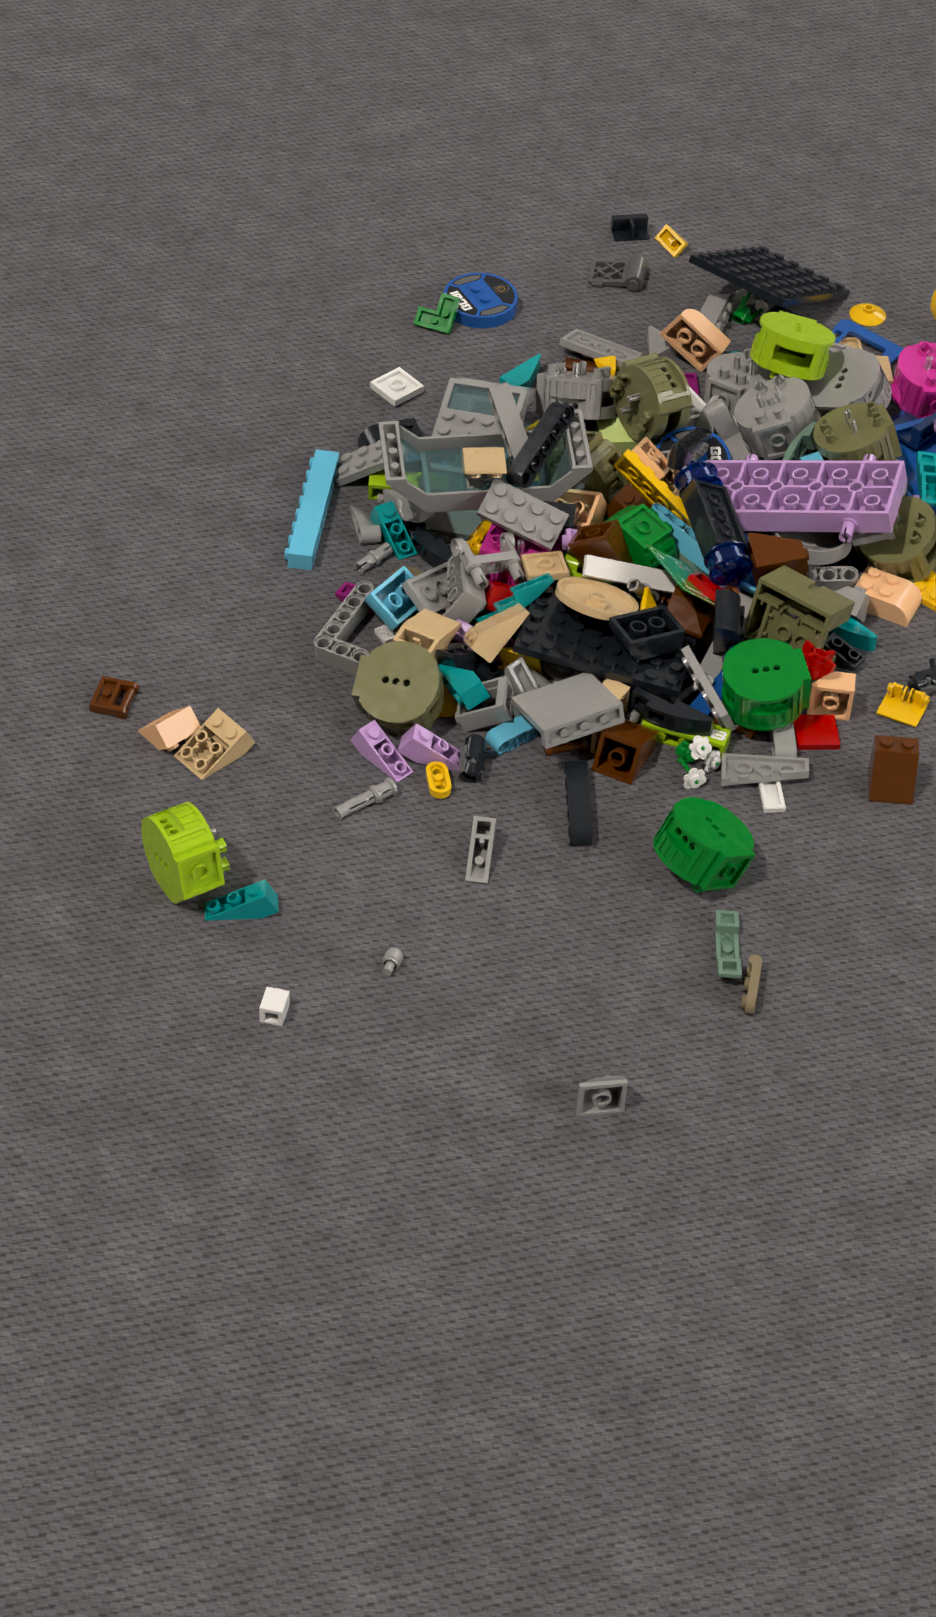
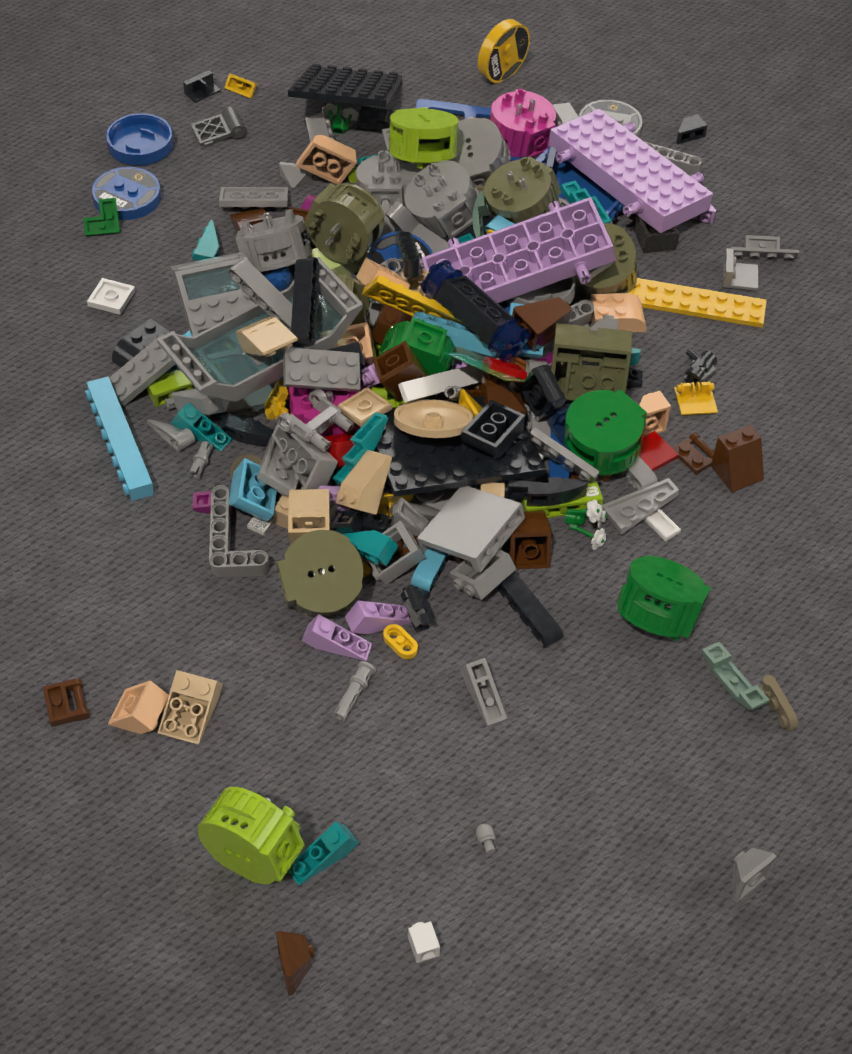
camera: 30 degrees left, 5 degrees up
yellow slope [594,356,616,375] -> none
red brick [802,640,837,681] -> none
yellow dish [849,303,886,326] -> none
none -> blue piece [106,113,173,165]
none -> reddish brown slope [276,931,315,996]
none -> light grey window [450,550,516,600]
none -> reddish brown plate [672,432,714,475]

